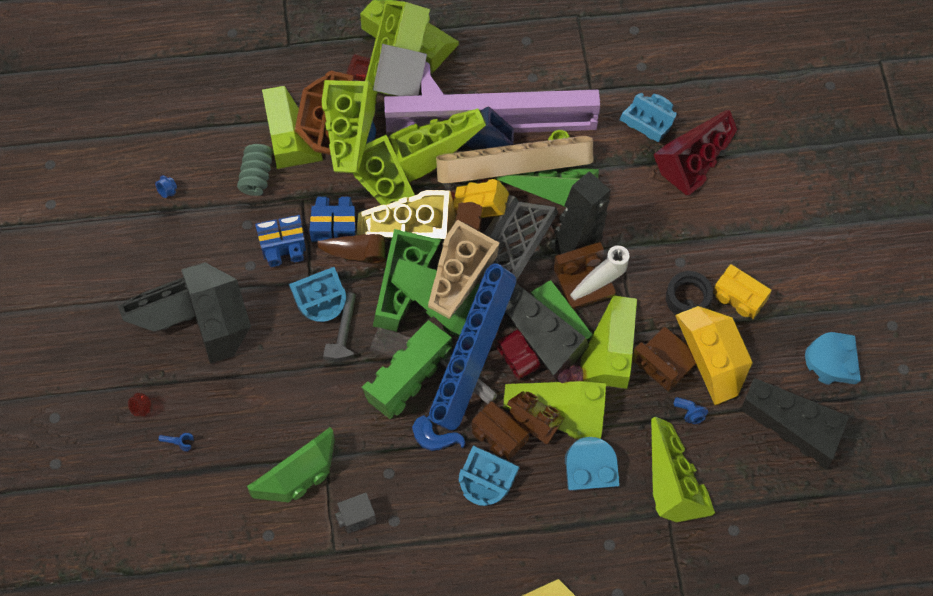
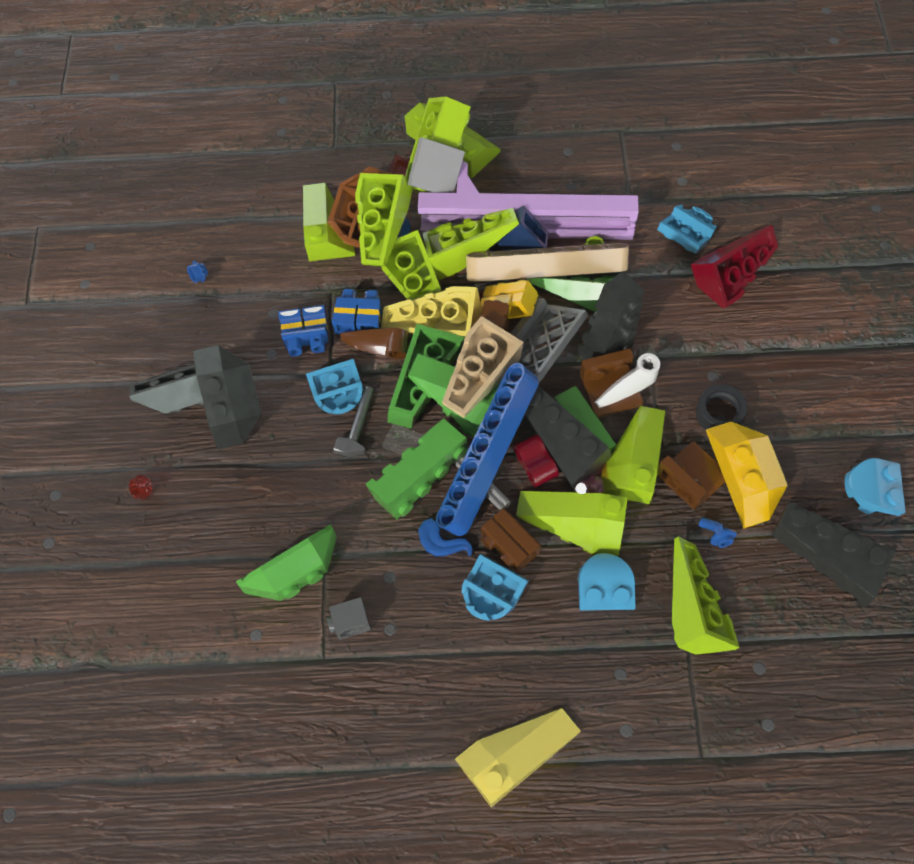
camera: 10 degrees right, 0 degrees up
blue hand [159,433,194,451] -> none
sand green piece [237,144,274,196] -> none
reddish brown bracket [507,391,565,445] -> none
yellow brick [713,264,772,319] -> none

